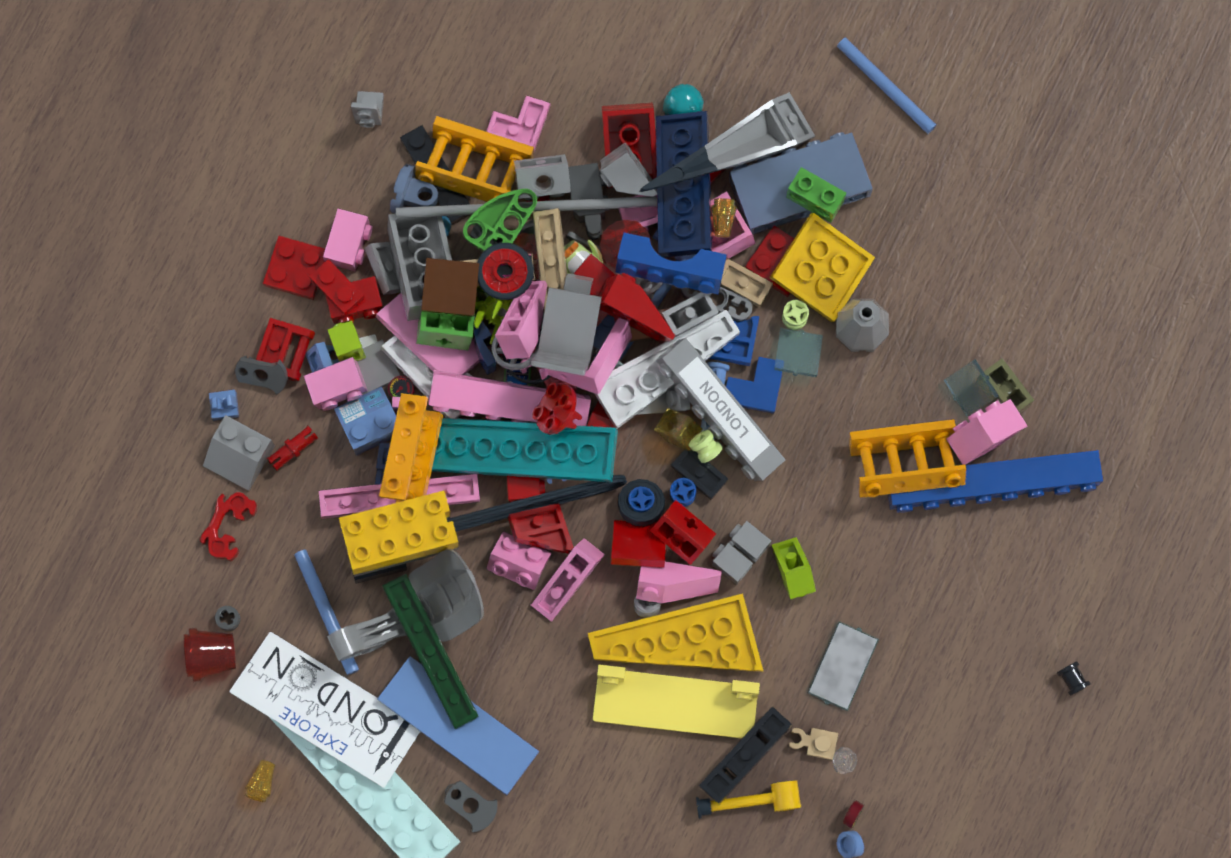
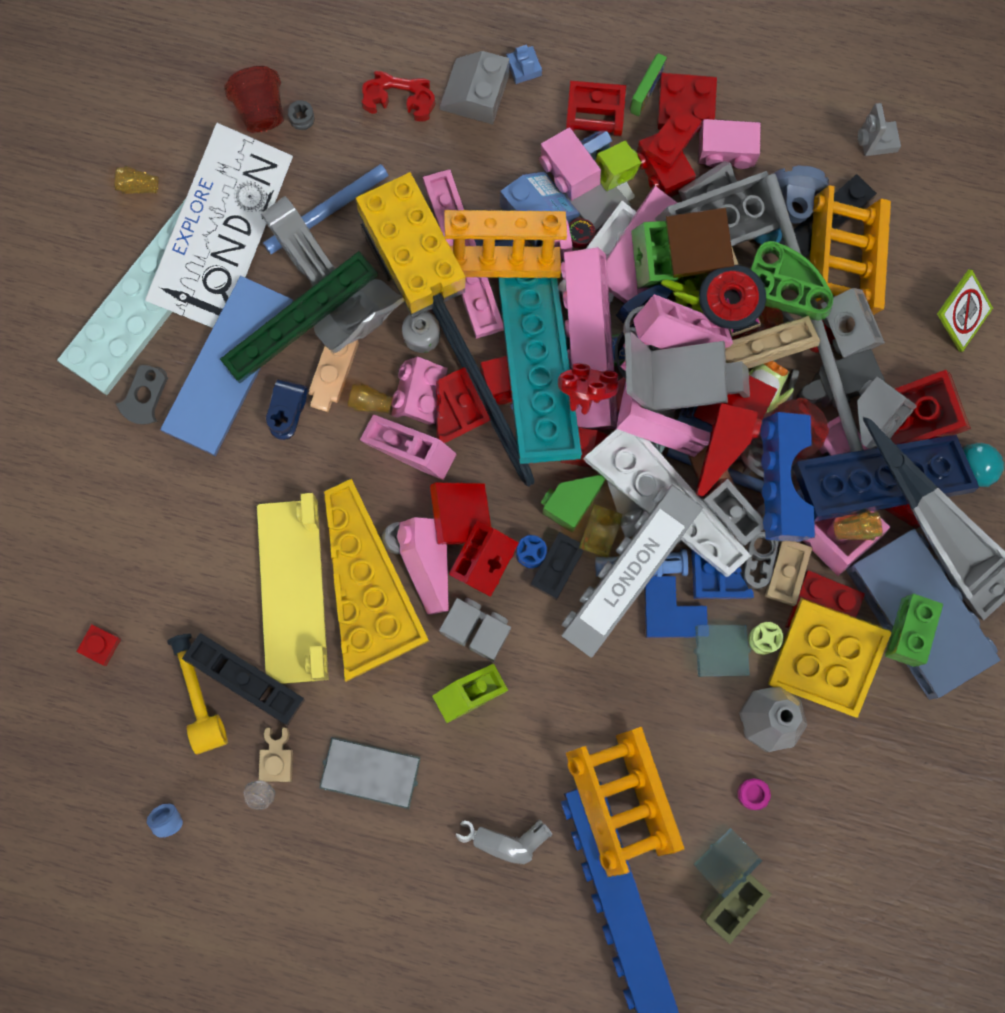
camera: 75 degrees right, 0 degrees up
dark grey piece [235,356,288,395] -> none
red pin [266,425,318,471] -> none
bright pink tile [486,96,551,152] -> none
black wheel [618,479,665,527] -> none
yellowish green wheel [689,430,722,463] -> none
dark red tile [843,800,865,829] -> none
bright pink brick [947,399,1027,465] -> none
none -> dark blue piece [266,379,308,440]
none -> light nougat hinge [309,340,359,412]
none -> clear yellow cone [347,383,392,414]
none -> light grey head [402,311,441,353]
none -> light grey arm [456,819,553,865]
none -> bright green slope [541,475,606,533]
none -> bright green tile [630,53,667,117]
none -> dark pink tile [738,778,771,810]
none -> piece [937,269,993,352]

